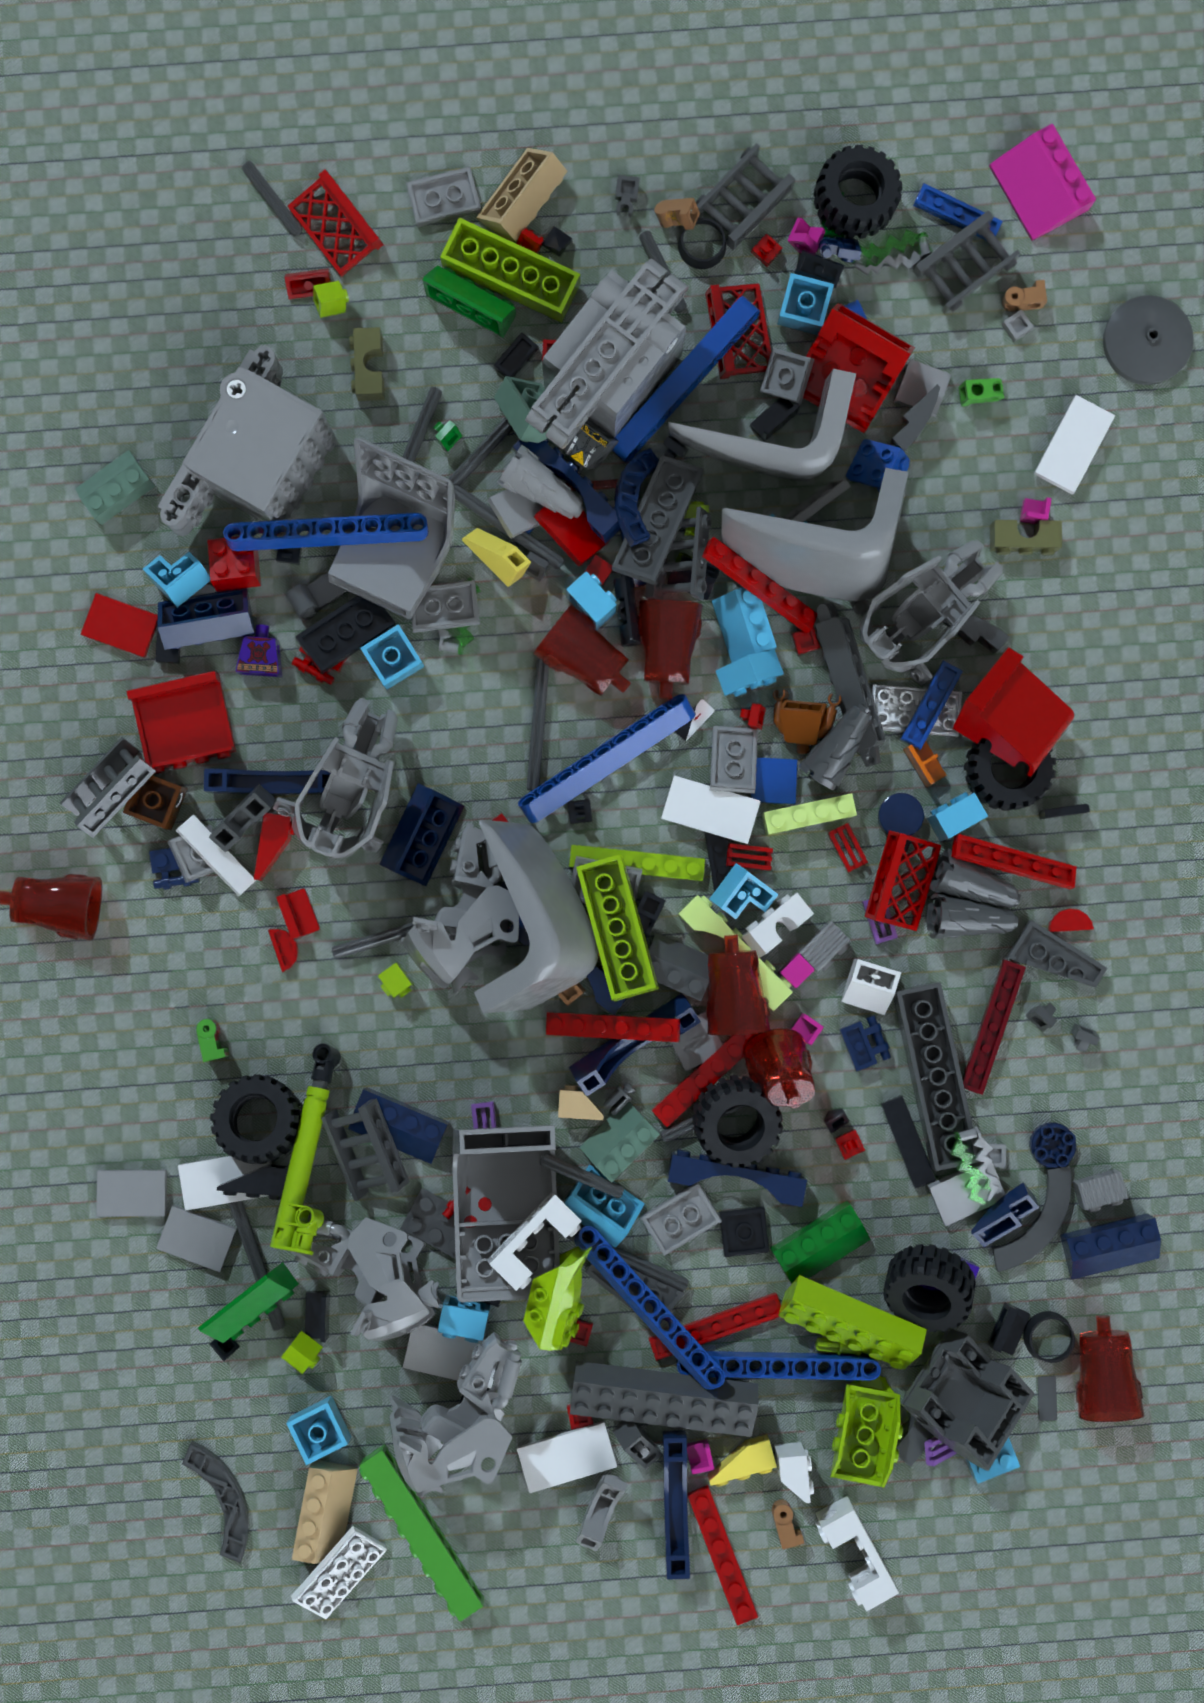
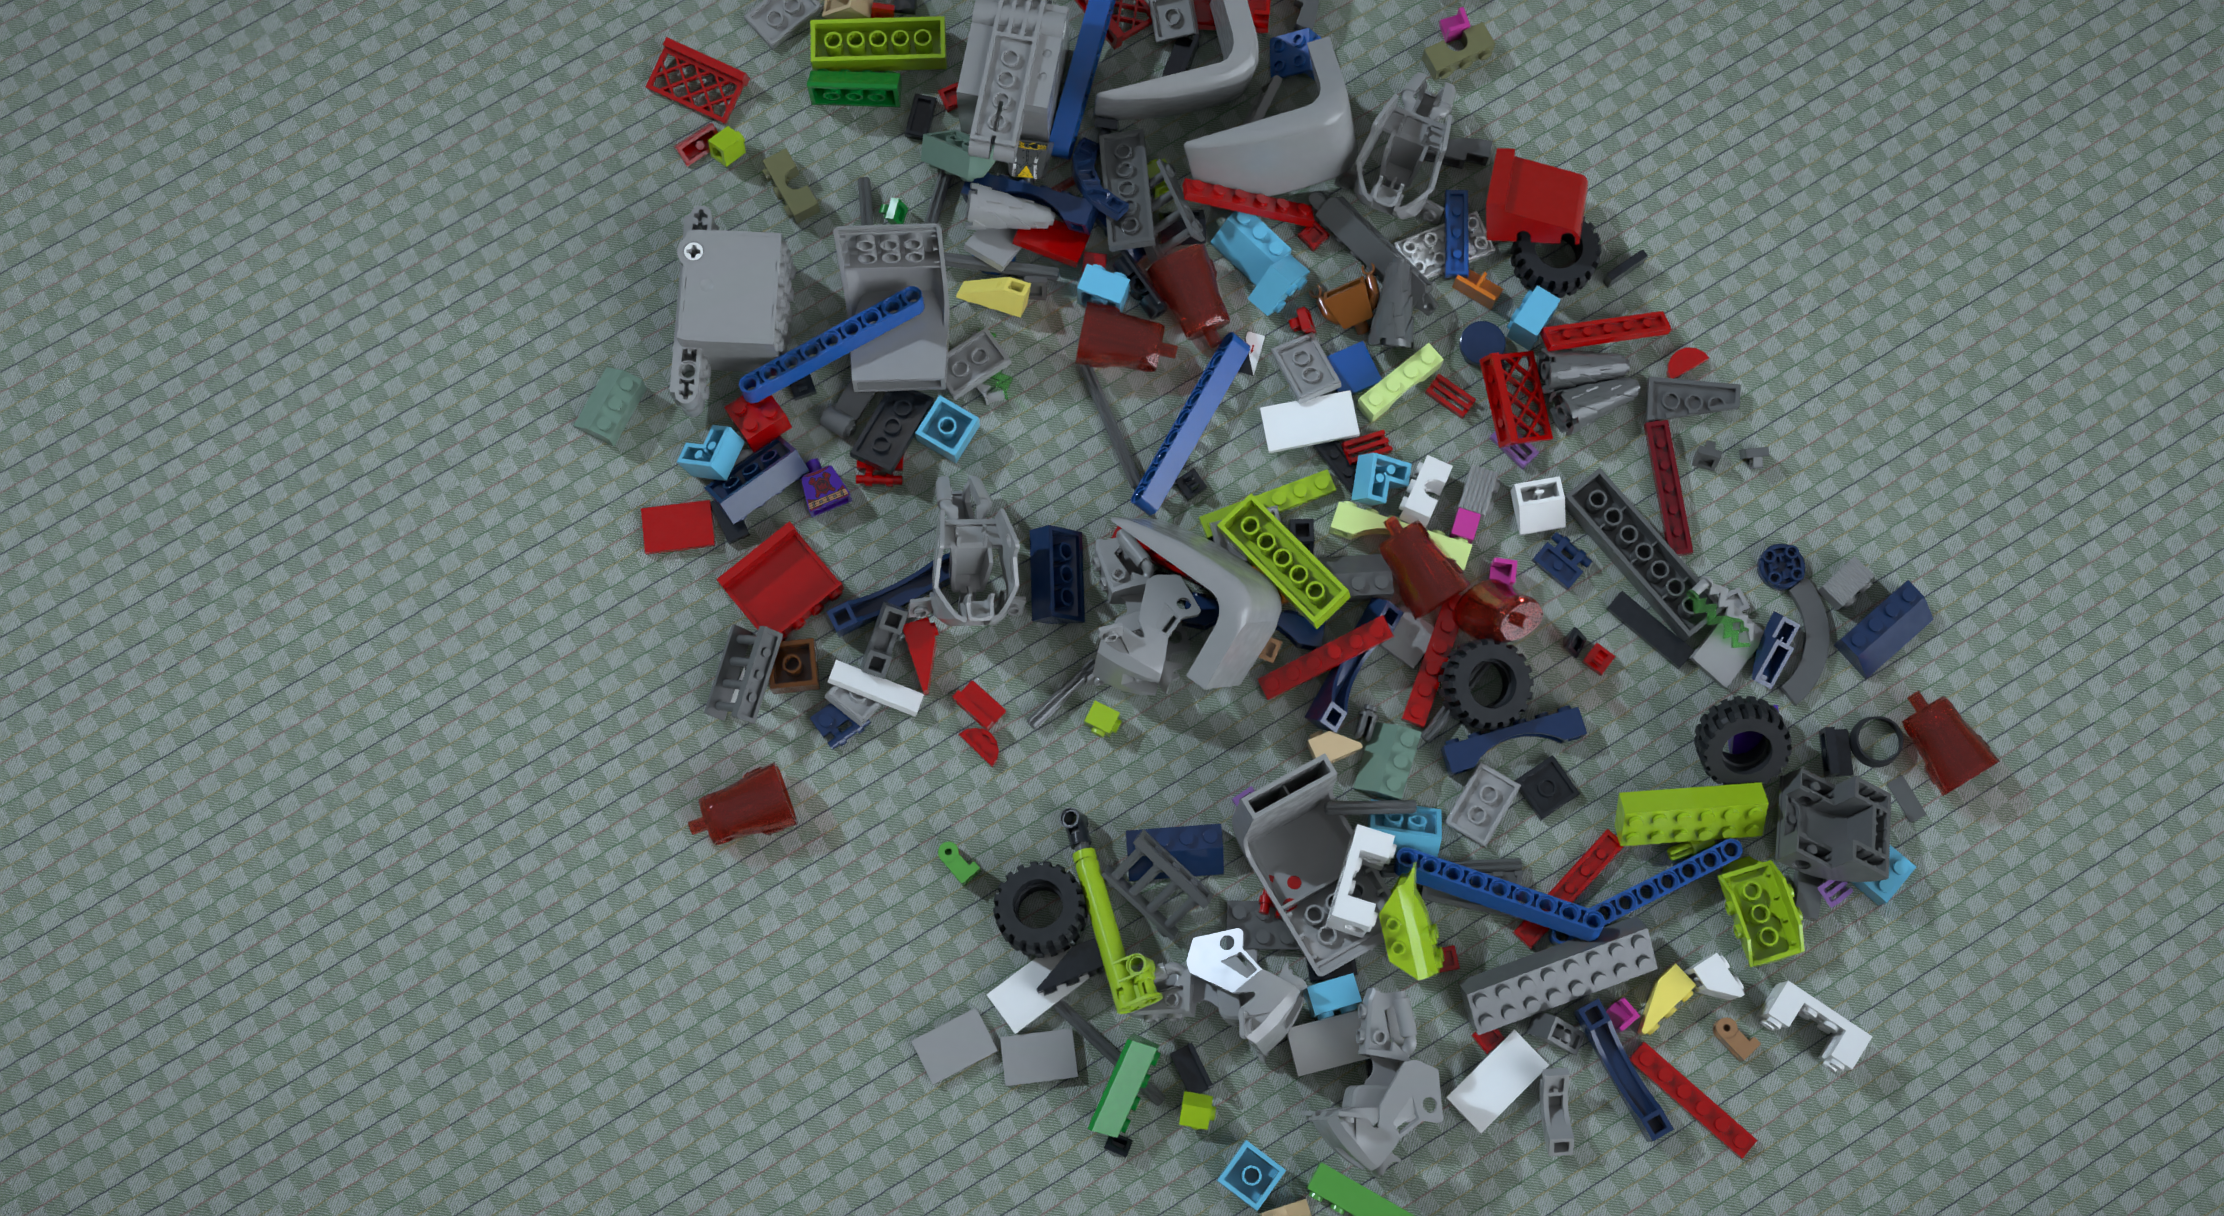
camera: 20 degrees left, 10 degrees down
dark grey axle [242,161,302,236] -> none
green slope [770,1200,871,1283] -> none

